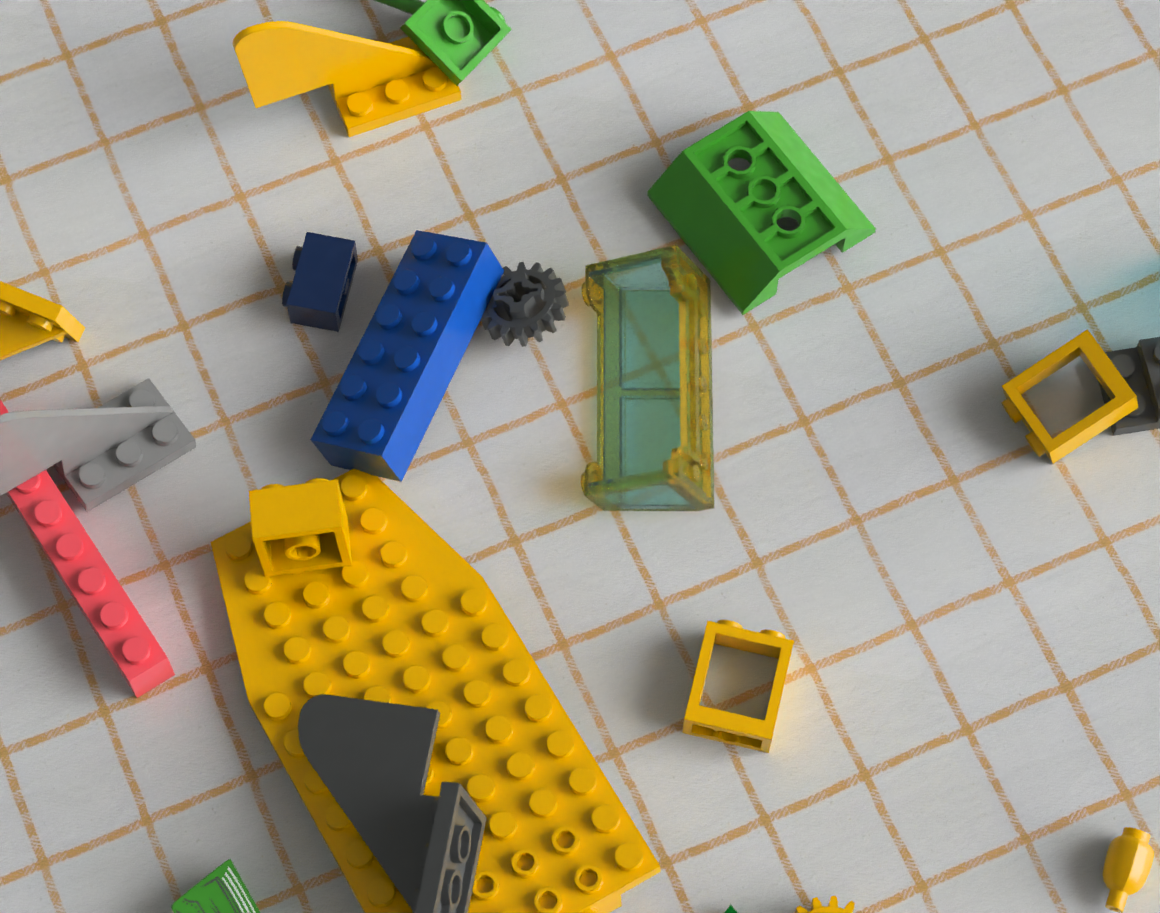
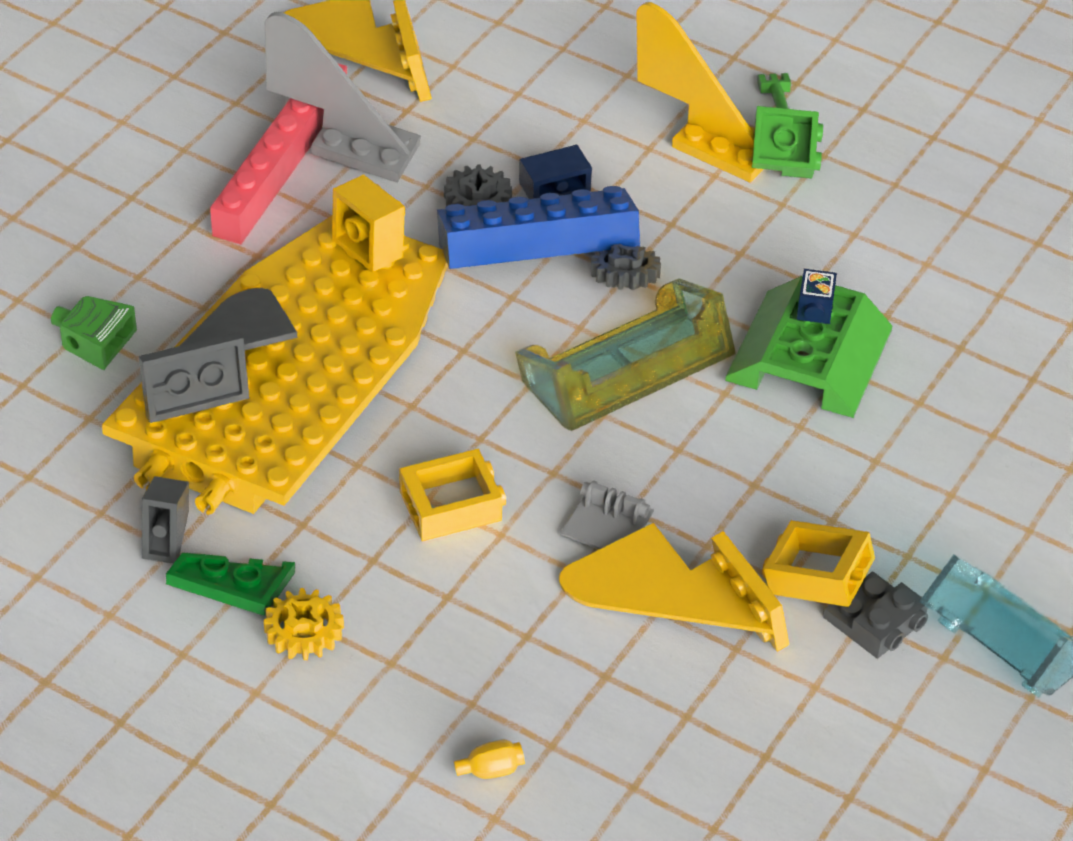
camera: 55 degrees right, 20 degrees down
none -> dark grey gear [444,164,512,206]
none -> yellow piece [559,523,789,652]
none -> light grey hinge [560,481,654,549]
none -> dark blue brick [797,268,837,324]

